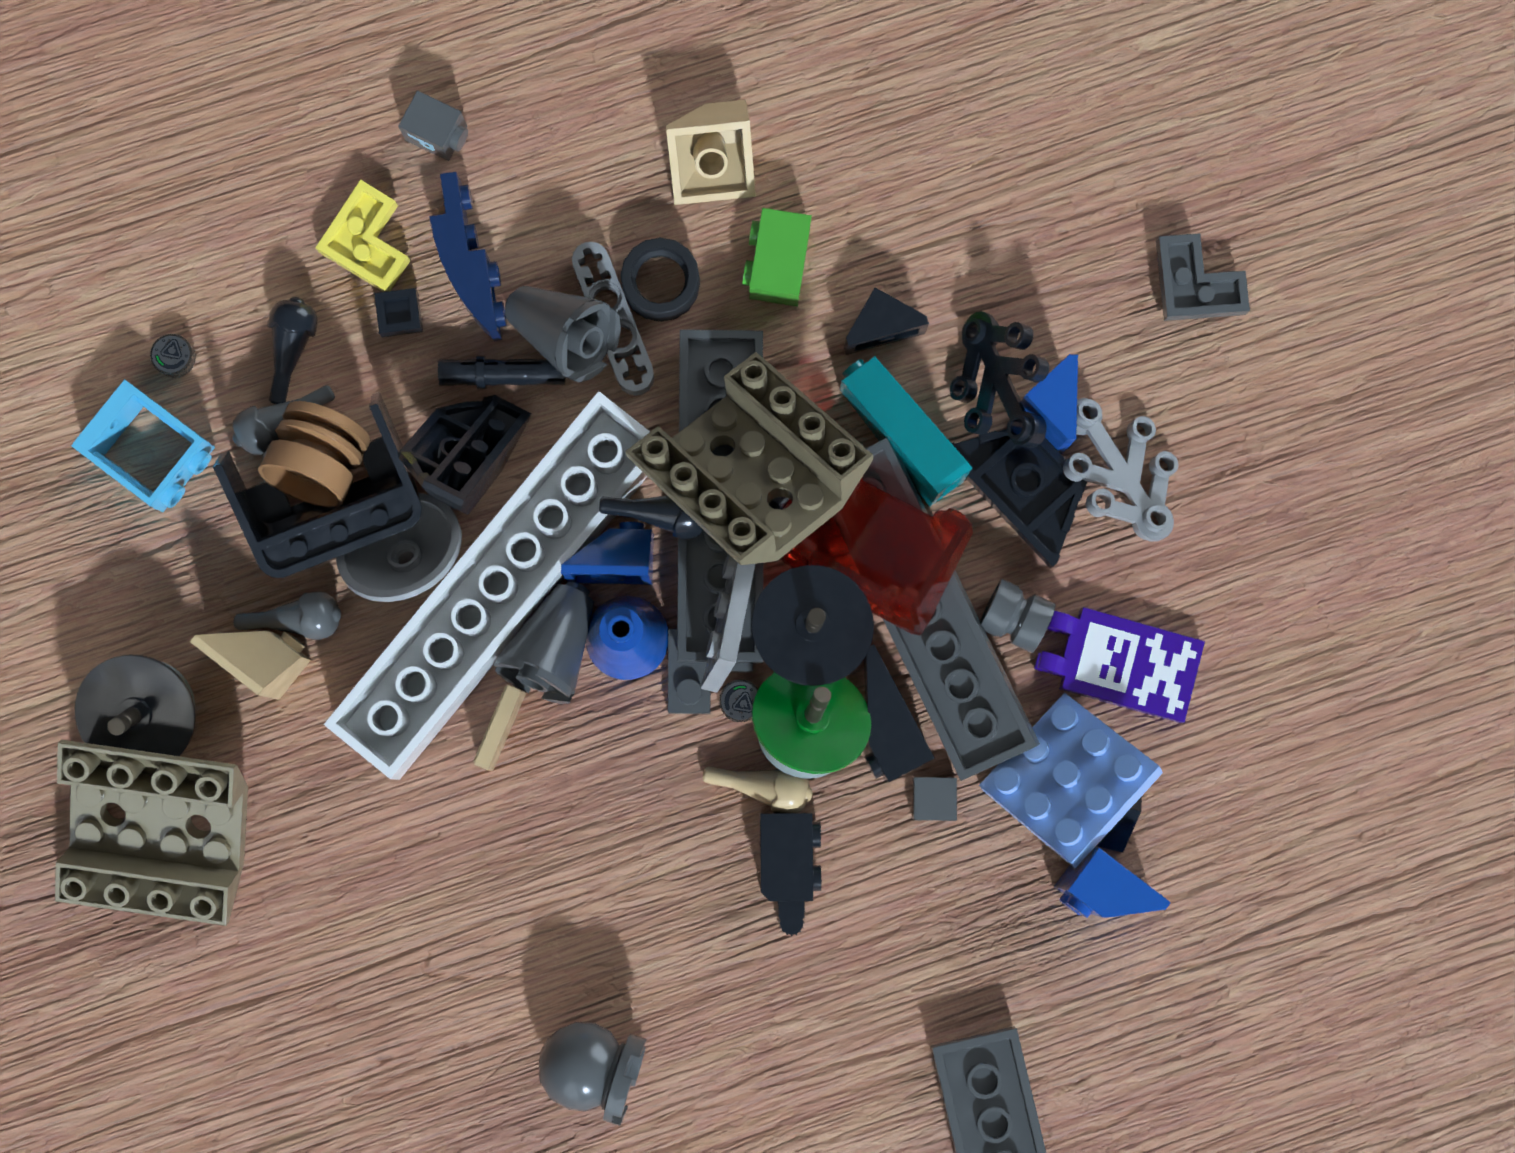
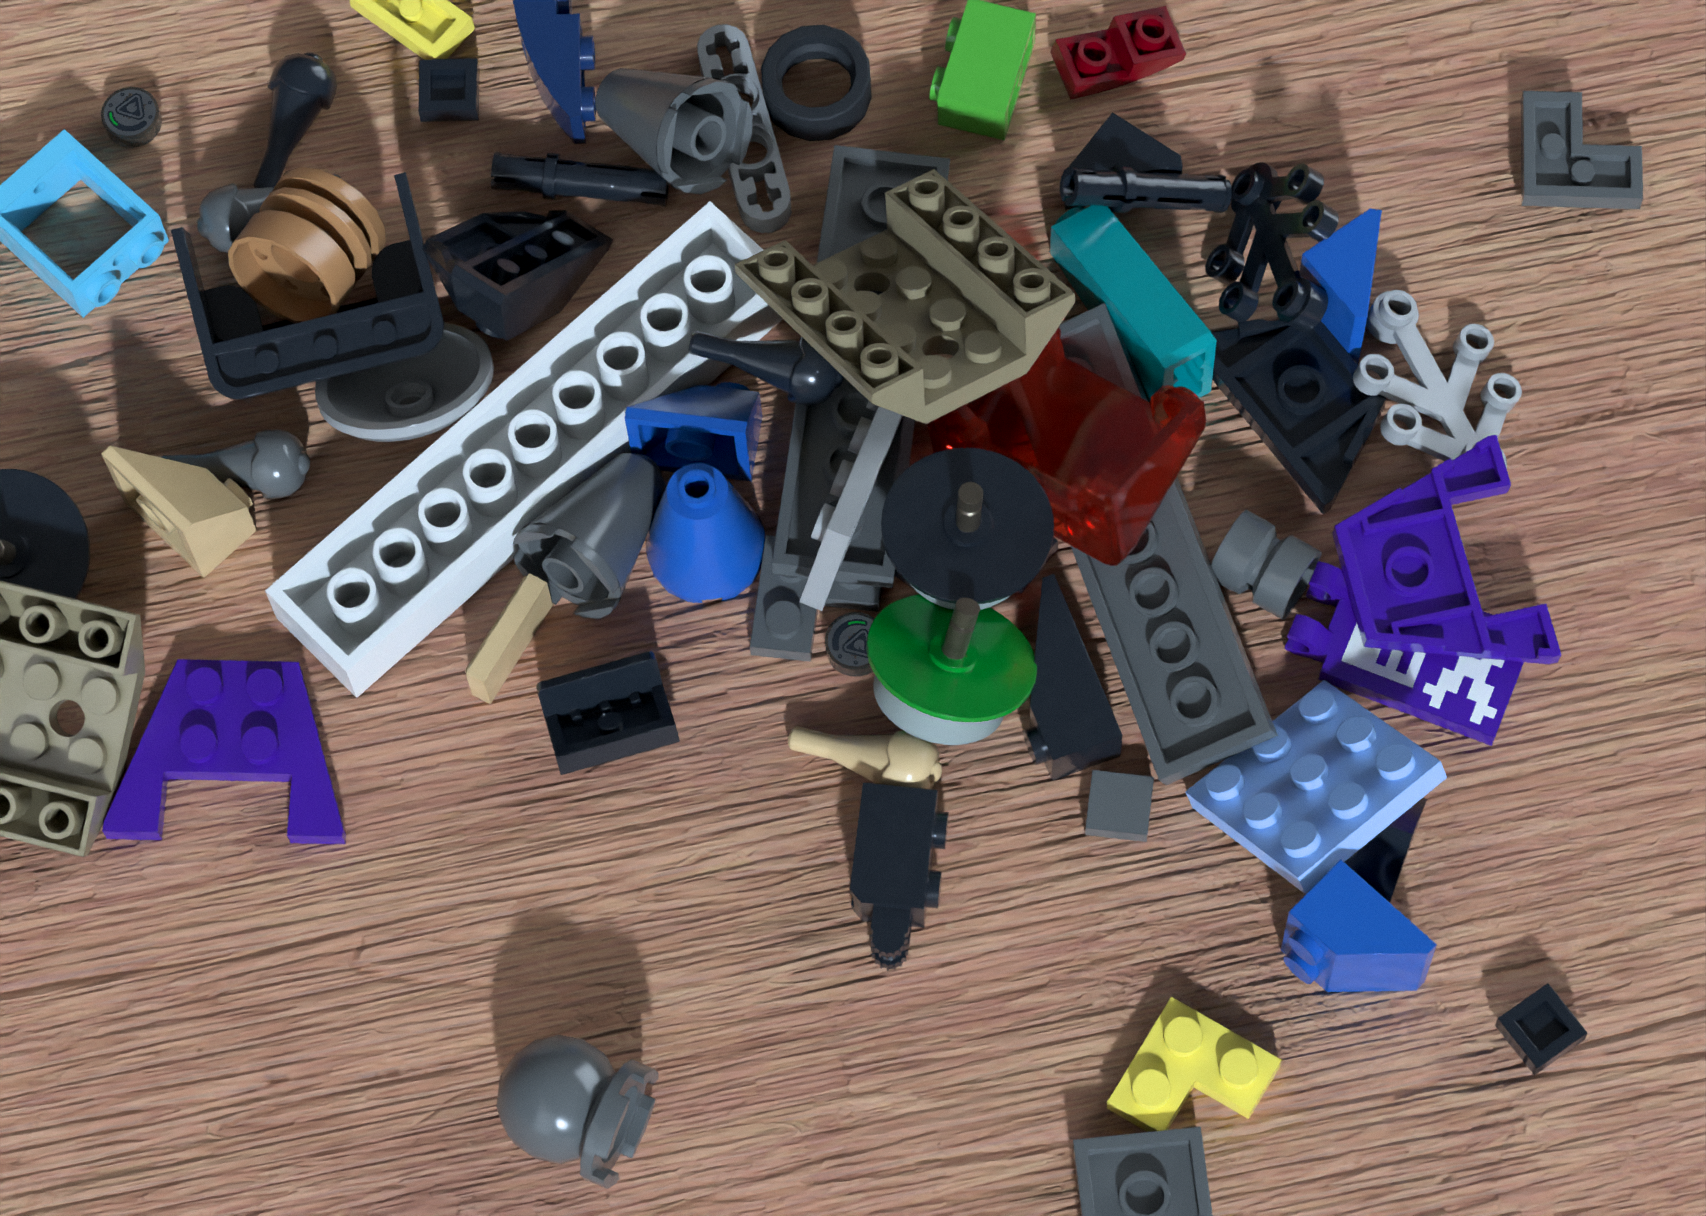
camera: 15 degrees right, 15 degrees down
none -> dark purple wing [102,659,346,844]
none -> black bracket [536,651,680,775]
none -> dark red slope [1050,6,1186,100]
none -> black pin [1059,165,1232,213]
none -> light yellow plate [1107,997,1282,1132]
none -> dark purple wing [1332,435,1561,664]
none -> black plate [1495,983,1587,1075]

